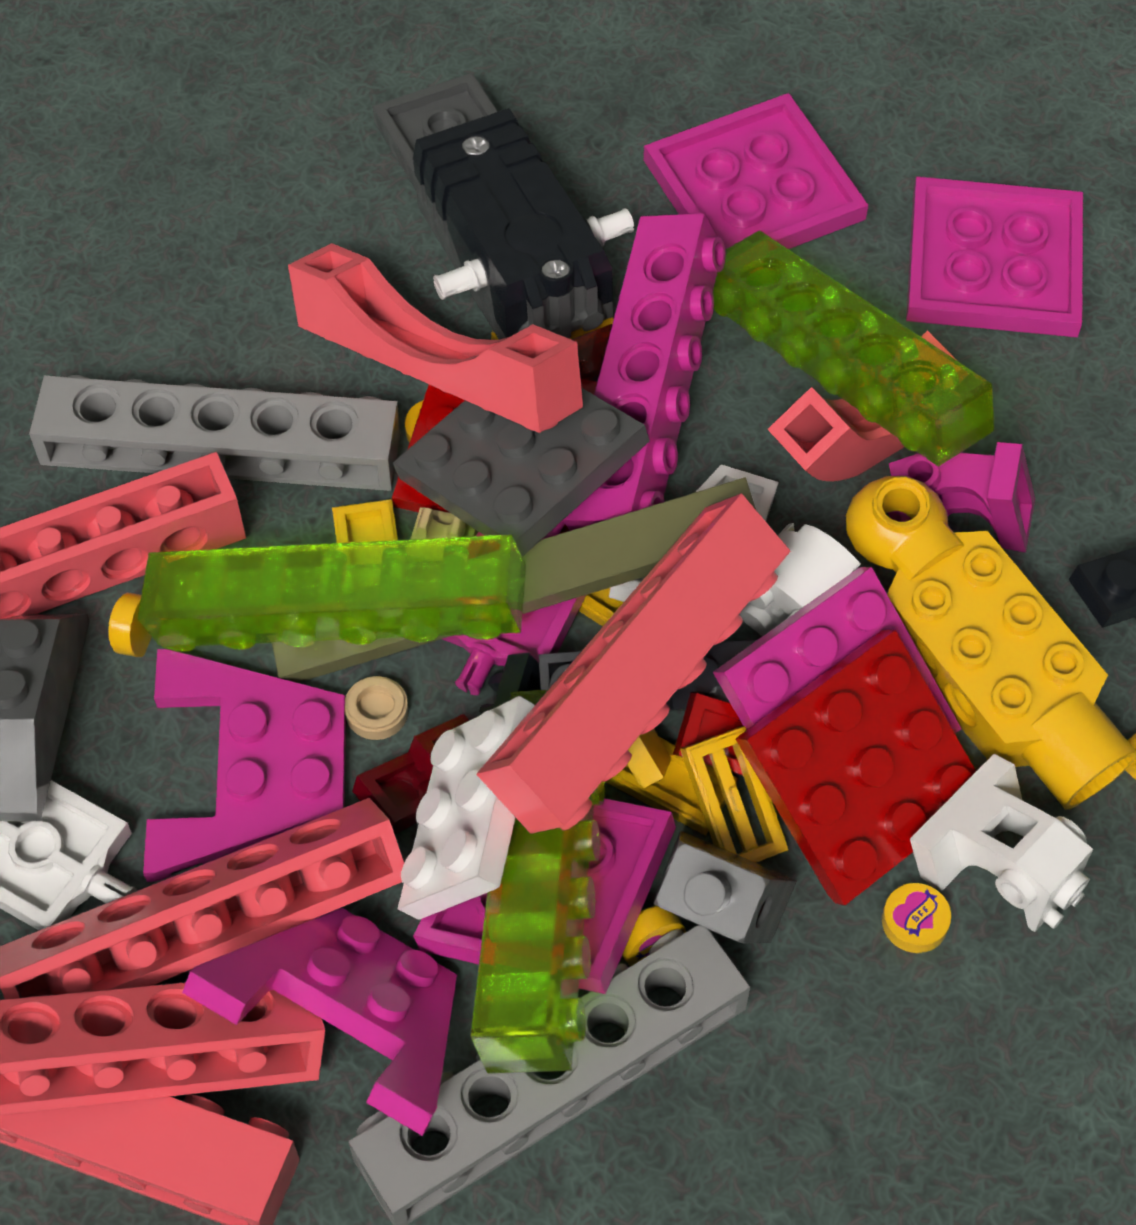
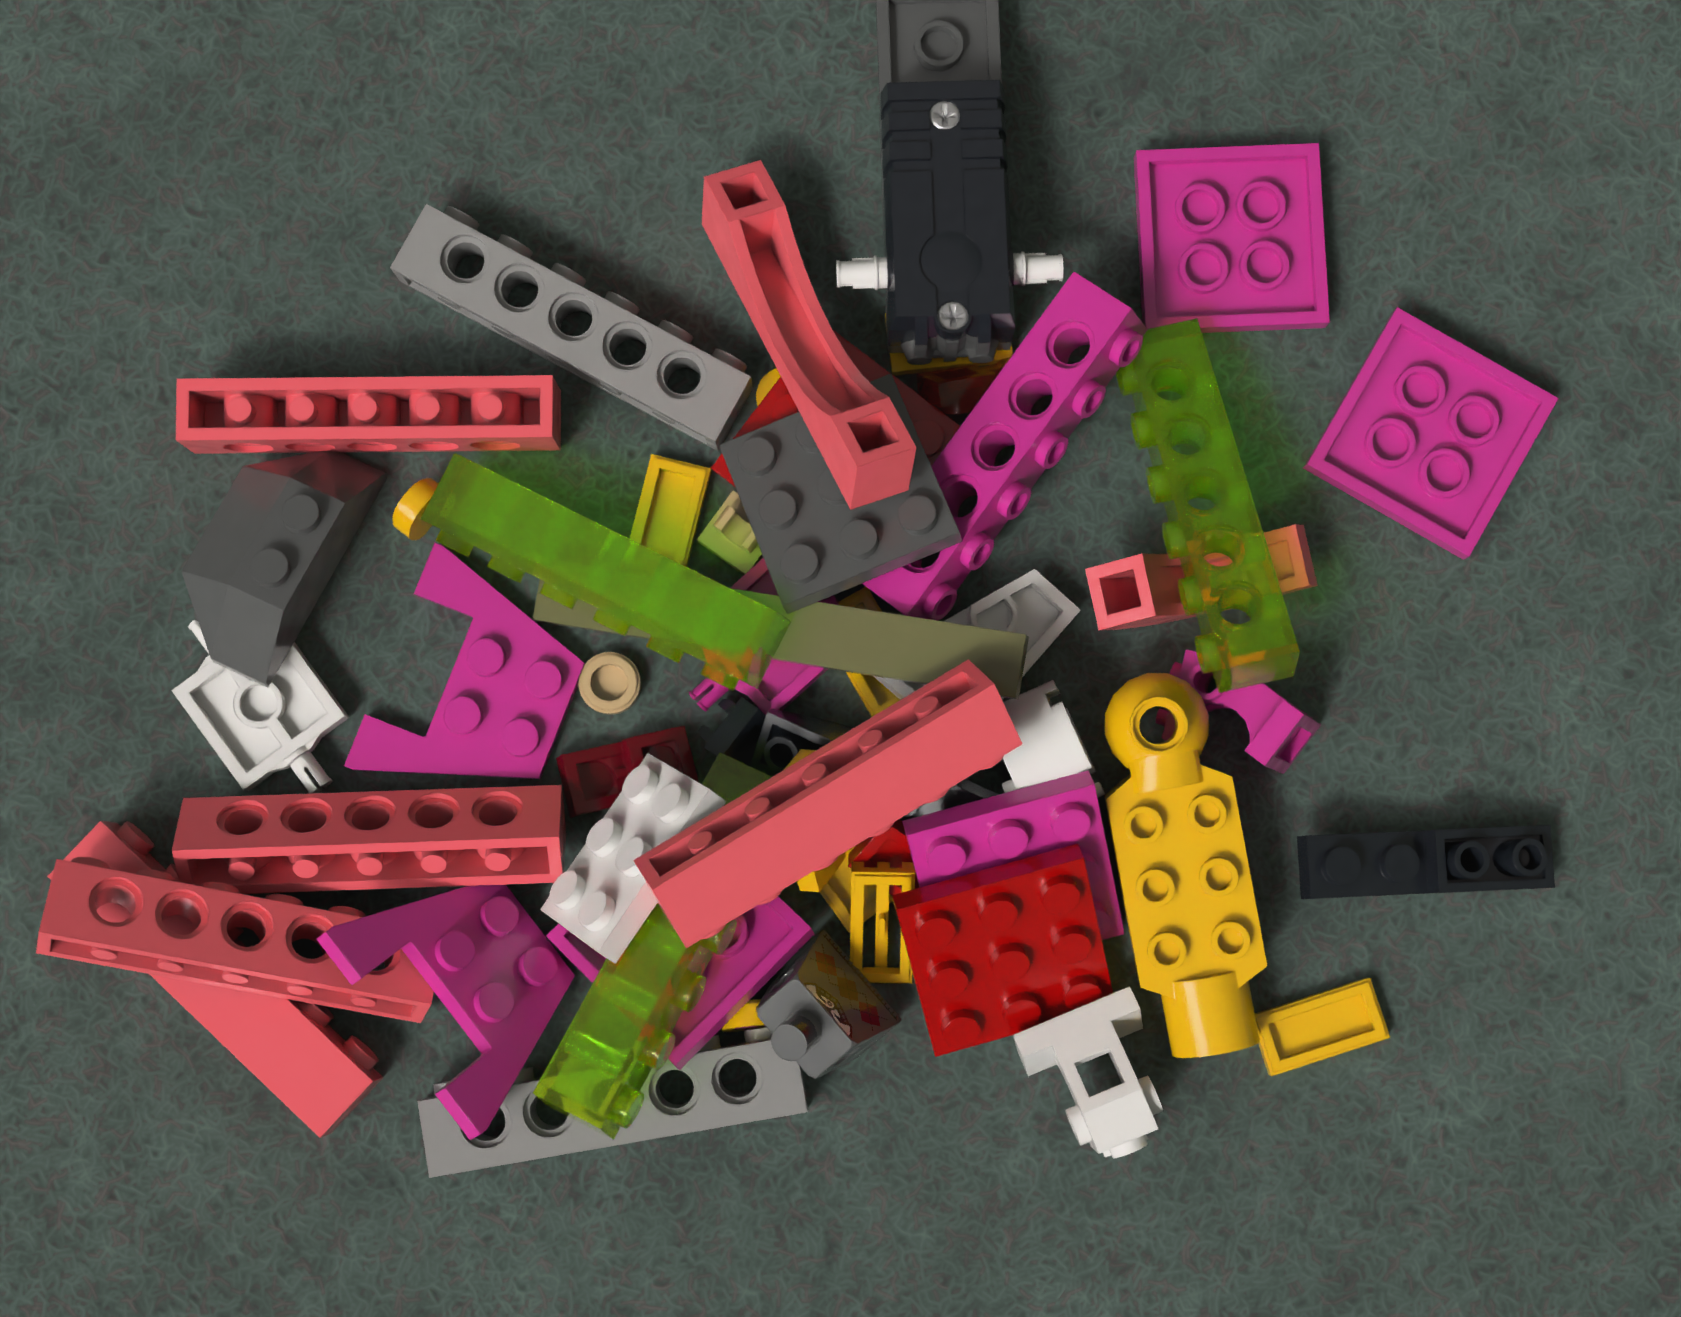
camera: 25 degrees right, 25 degrees up
yellow tile [882,883,951,953] -> none

